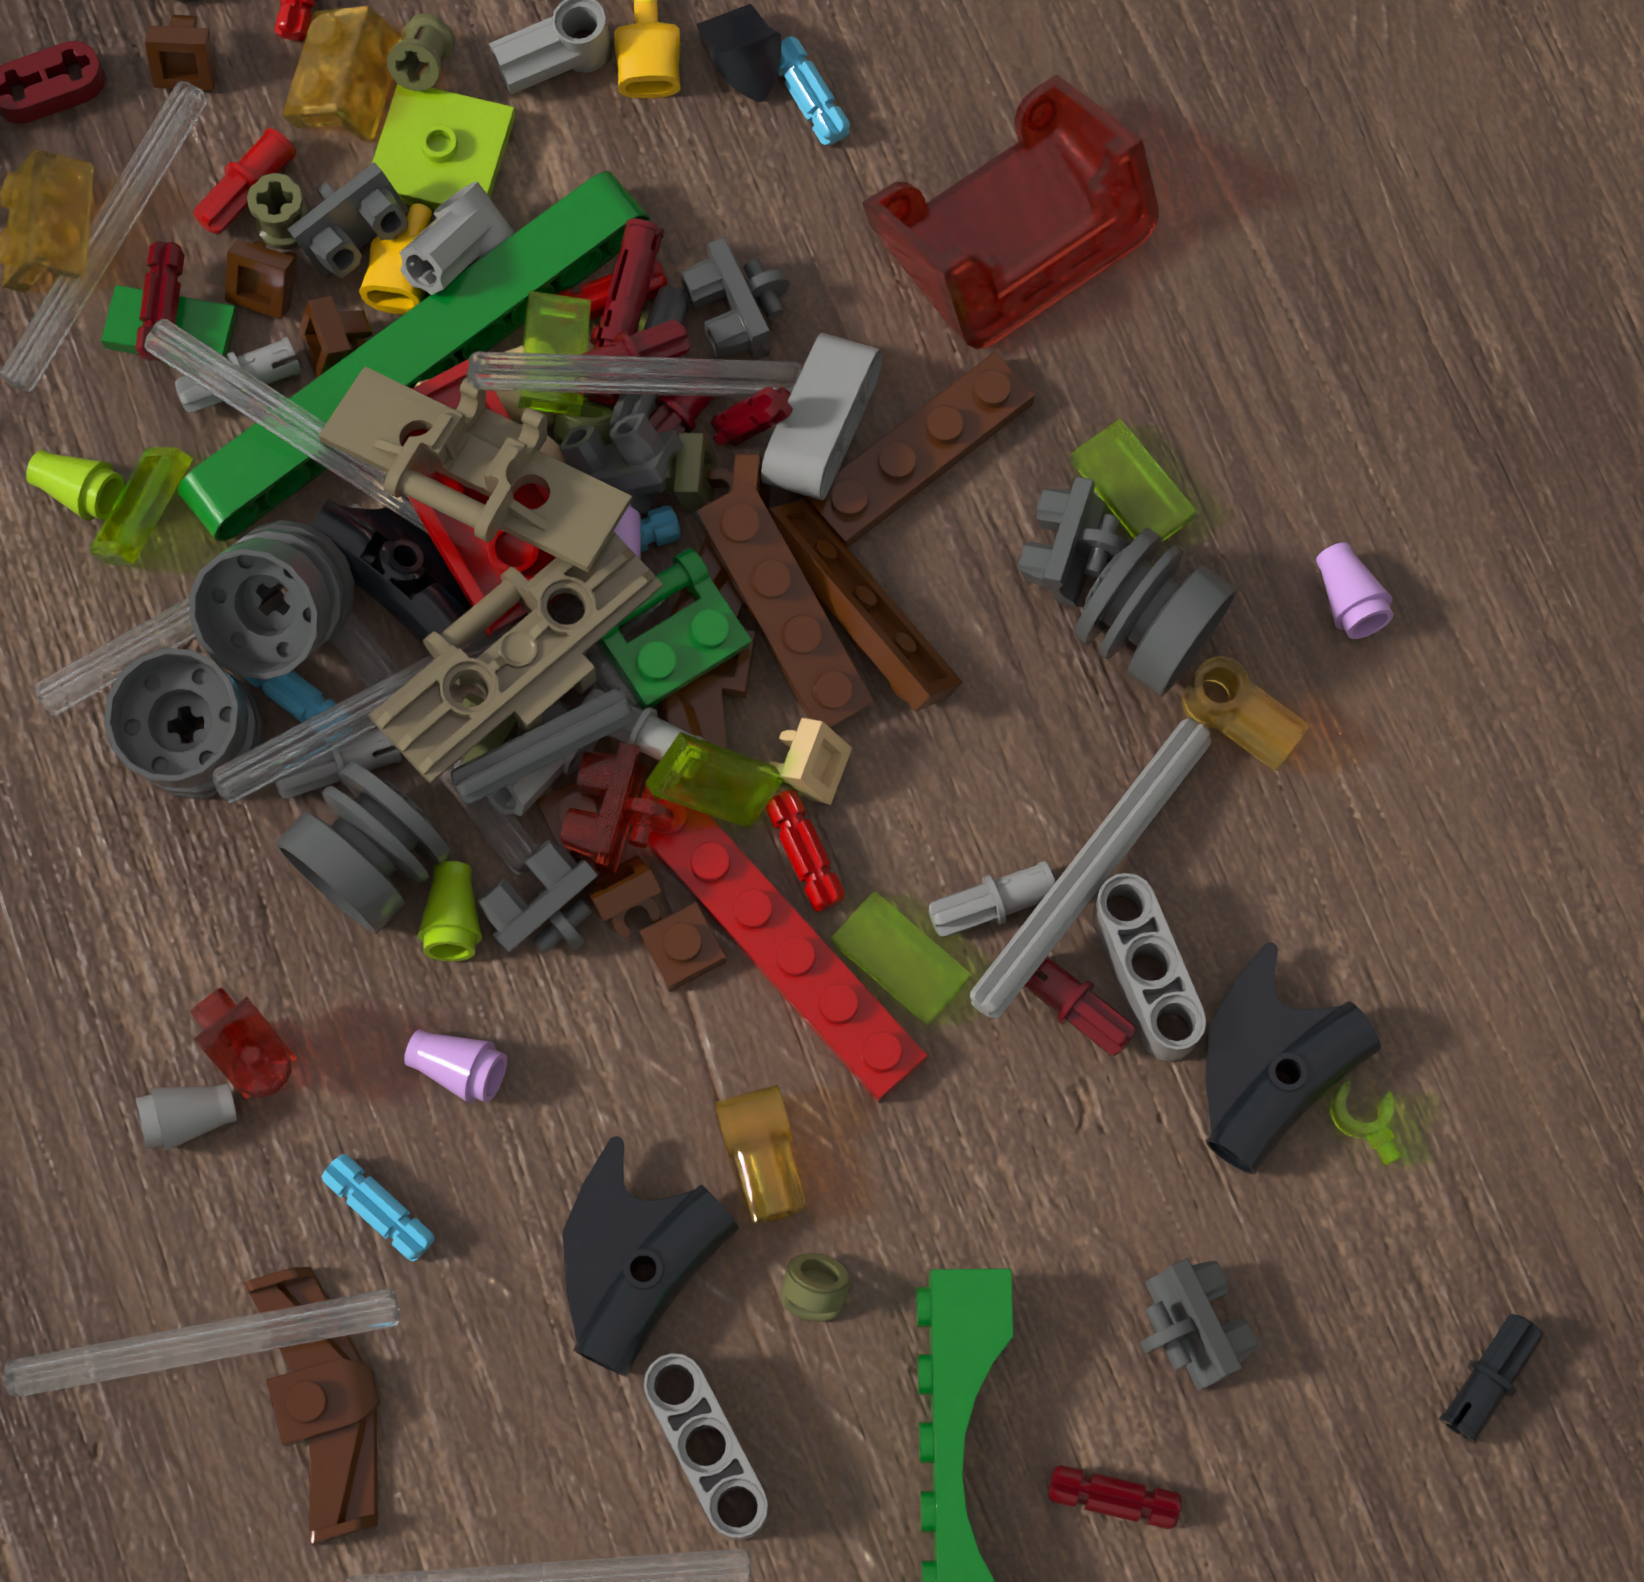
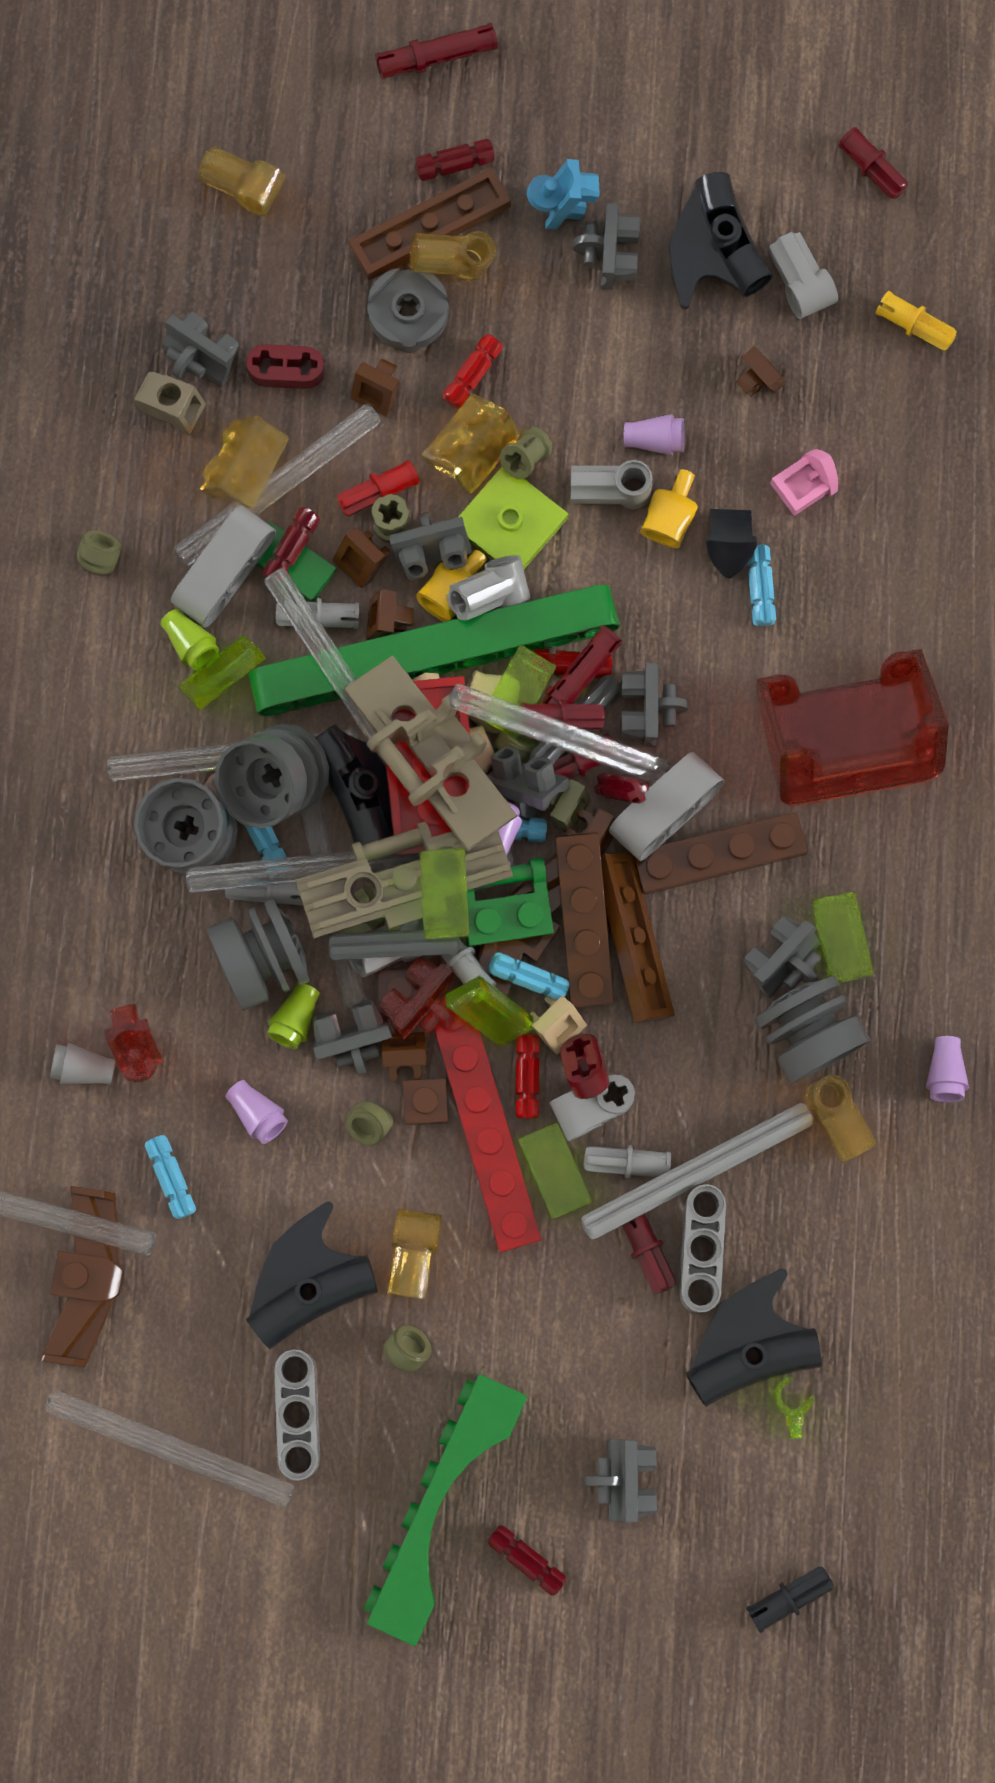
camera: 25 degrees right, 5 degrees up
none -> light grey beam [171,505,276,628]
none -> olive tile [345,1101,394,1145]
none -> clear neon green tile [419,848,470,939]
none -> medium azure axle [488,952,569,1000]
none -> light grey piece [549,1074,635,1142]
none -> dark red beam [560,1034,609,1099]

